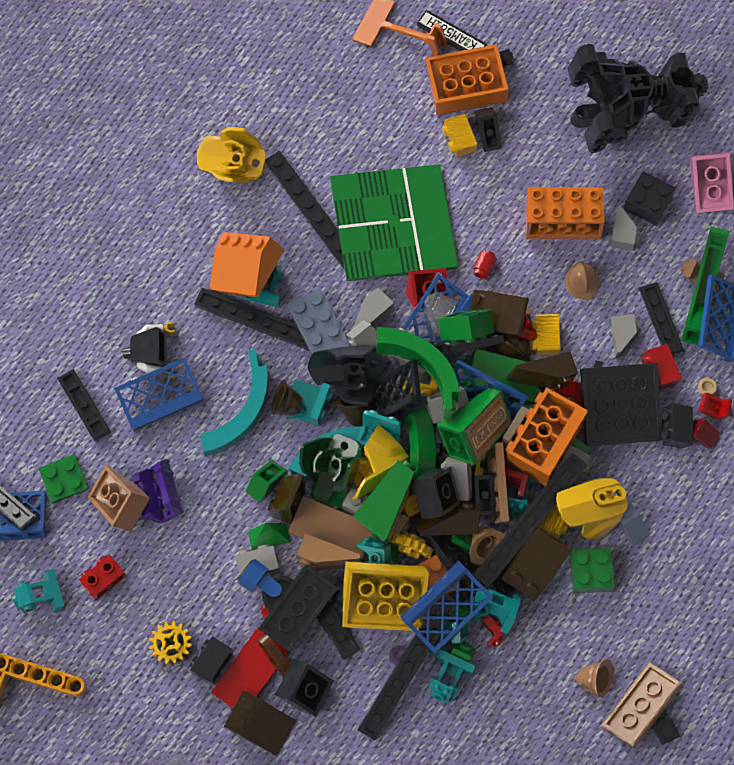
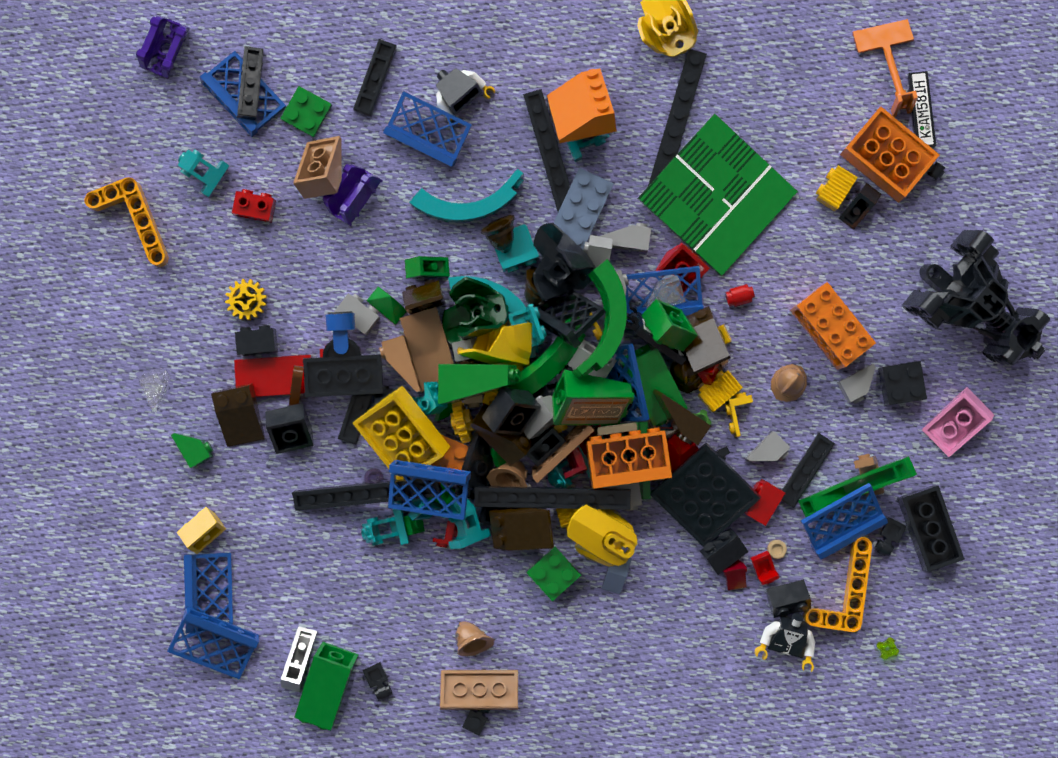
camera: 50 degrees right, 15 degrees up
none -> yellow bracket [725,392,753,437]

